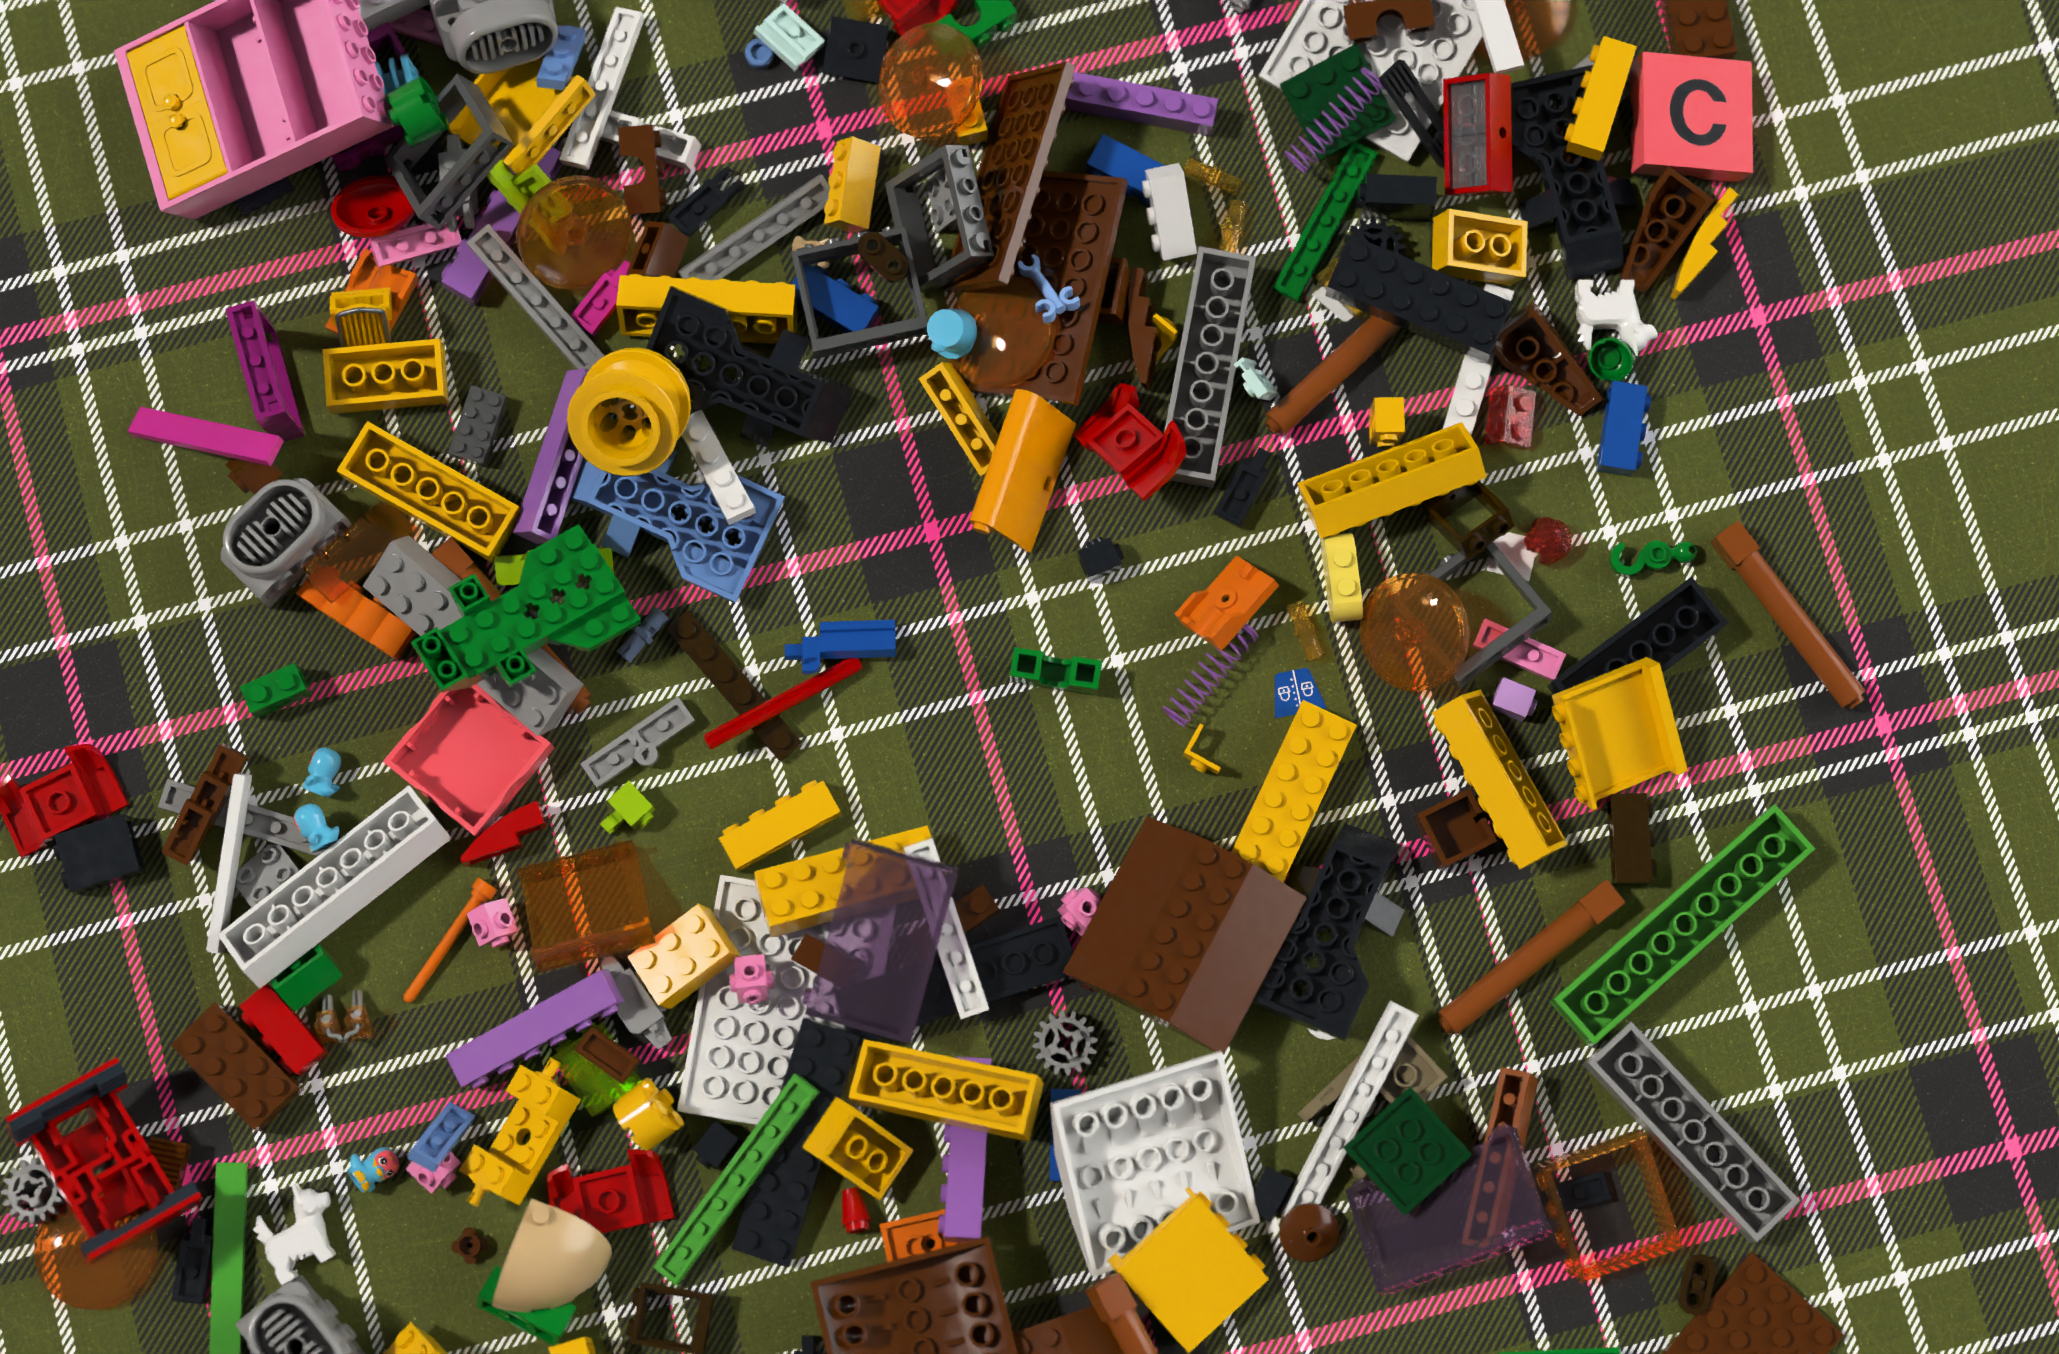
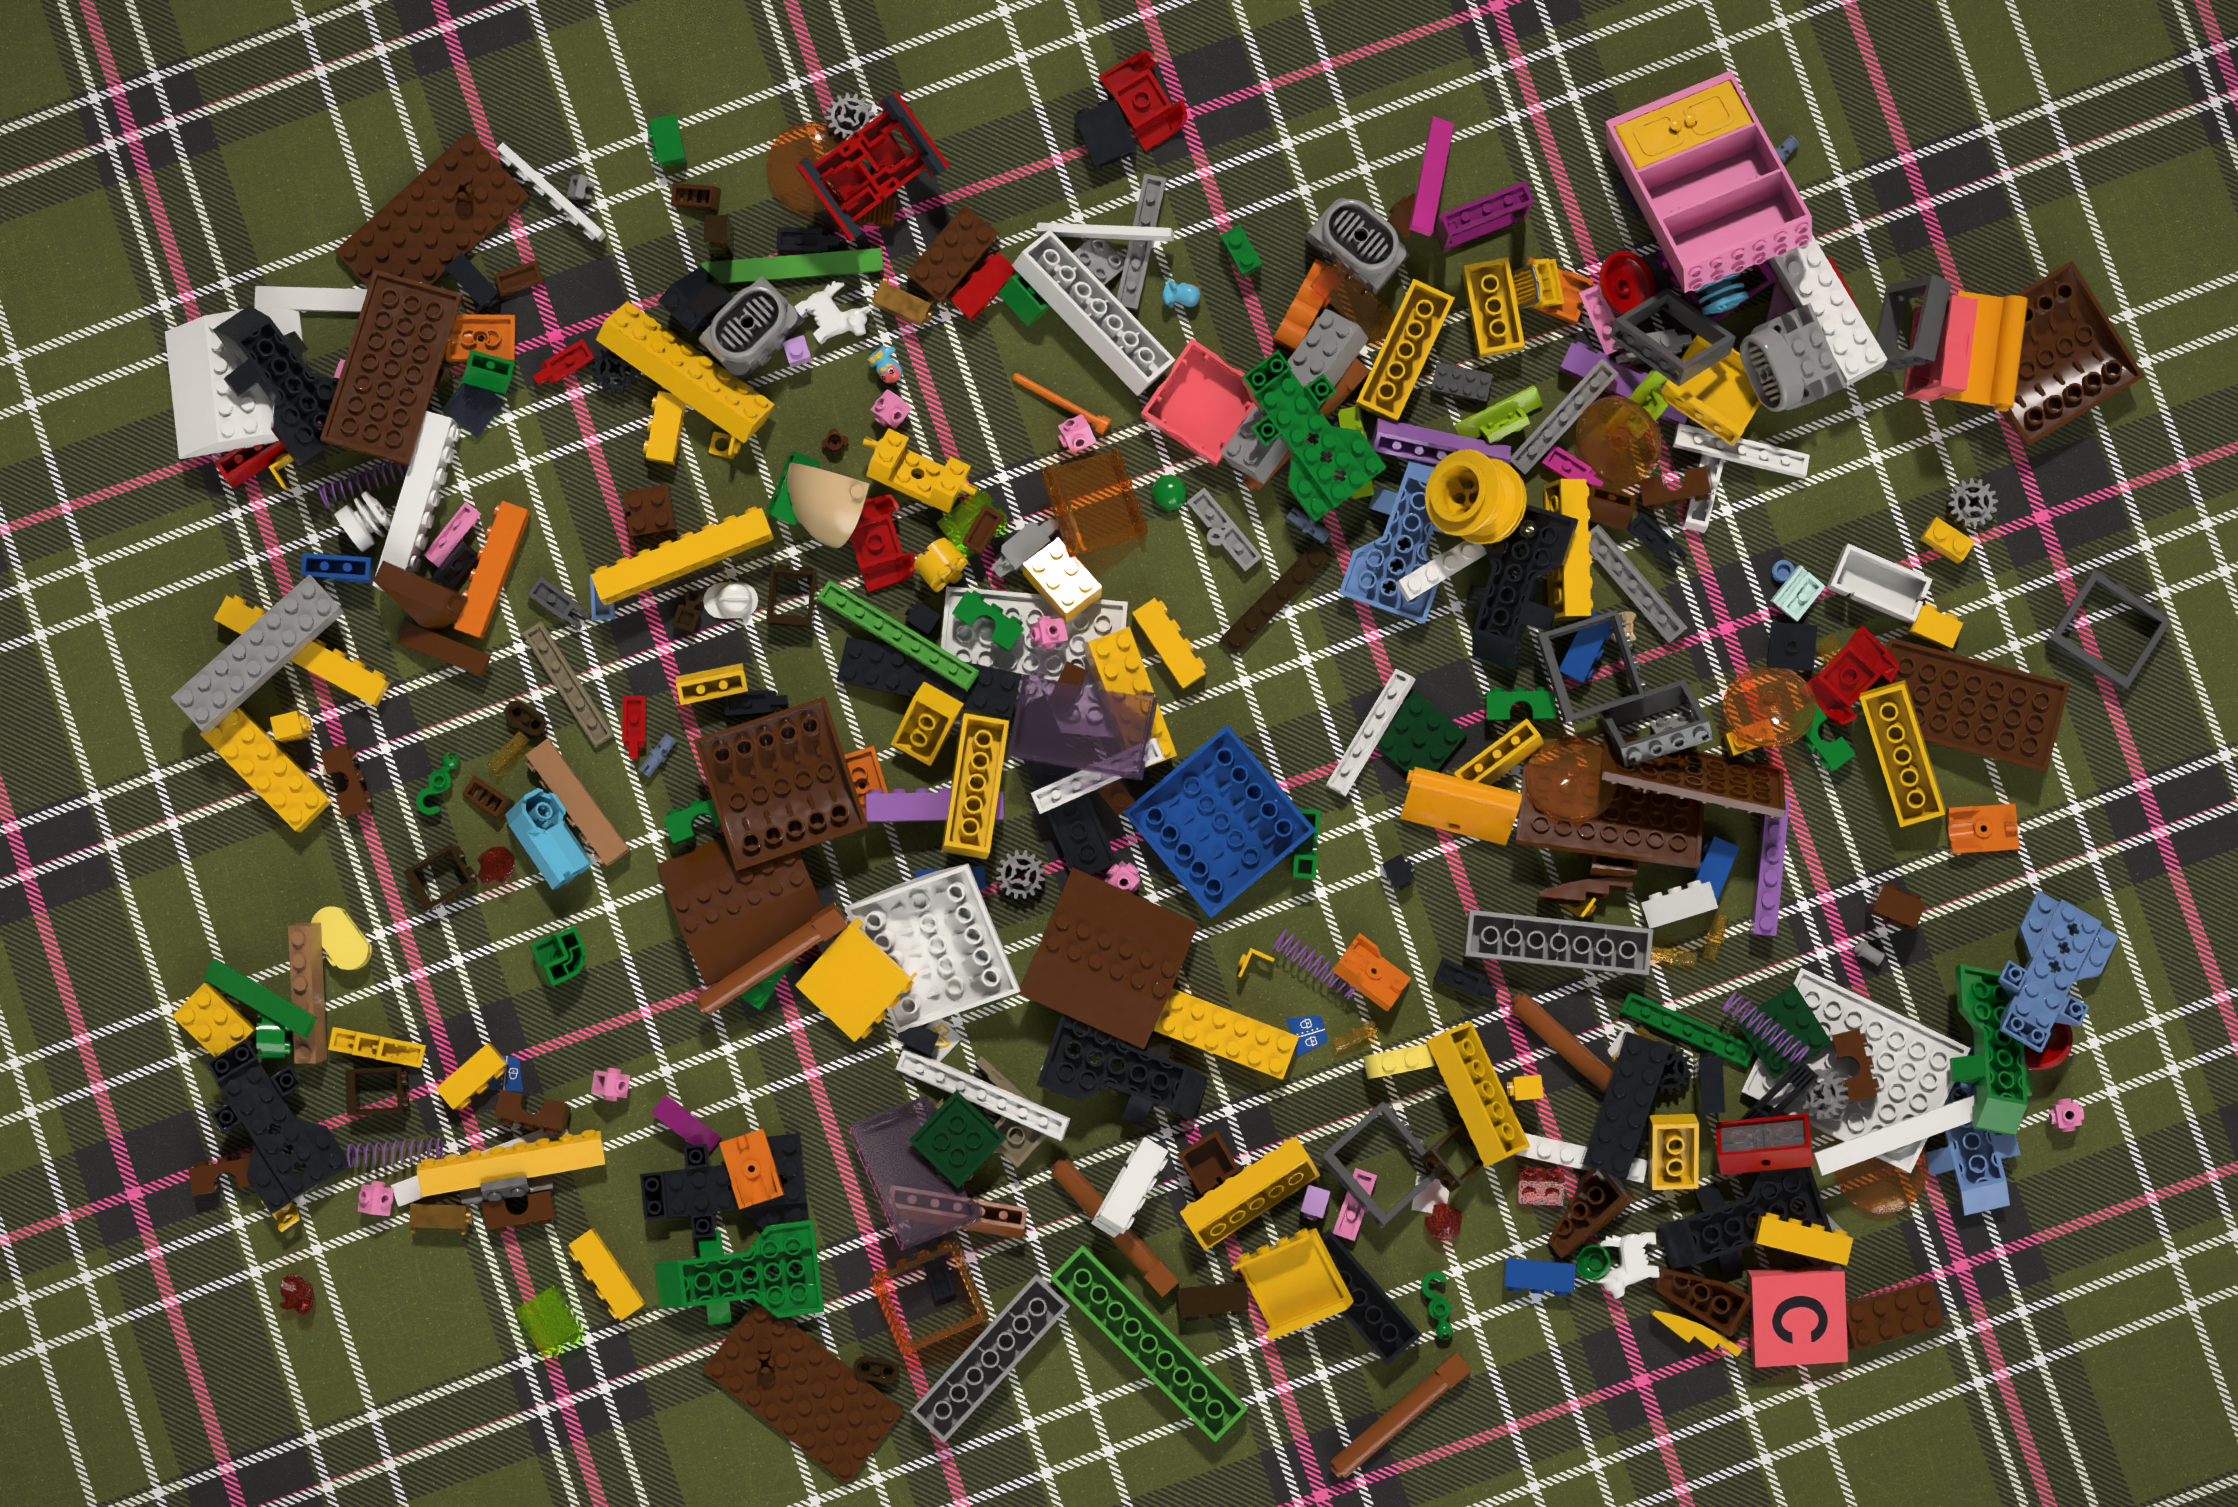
camera: 90 degrees right, 5 degrees up
reddish brown slope [162,743,249,866] -> none
medium azure animal [294,804,340,853] -> none
clear orange piece [314,990,374,1044] -> none
green brick [385,76,449,148] -> none
medium blue plate [407,1102,476,1172] -> none
medium lavender brick [445,970,625,1089] -> none
red slope [460,801,548,867] -> none
medium blue plate [536,25,586,90] -> none
lime brick [600,781,656,834] -> none
red axle [704,658,862,749] -> none
blue piece [785,620,896,674] -> none
yellow brick [824,136,881,234] -> none
red cone [842,1187,872,1234] -> none
dark brown plate [858,232,909,283] -> none
medium azure hat [927,309,977,359] -> none
light blue bar [1018,254,1081,324] -> none
red piece [1072,383,1186,502] -> none
light aqua plate [1234,357,1279,401] -> none
reddish brown dish [1279,1203,1339,1262] -> none
clear orange dish [1360,572,1470,691] -> none
none -> lavender brick [782,335,813,368]
none -> pearl gold brick [872,277,934,327]
none -> white sticker [925,1018,962,1062]
none -> green arch [952,590,1025,653]
none -> white piece [1091,1137,1168,1238]
none -> blue slope [1123,724,1316,918]
none -> green hair [1151,474,1188,511]
none -> white tile [1326,669,1416,796]
none -> dark green plate [1375,690,1467,774]
none -> lime bracket [1454,386,1543,443]
none -> green arch [1485,687,1556,722]
none -> light grey gear [1799,1069,1849,1119]

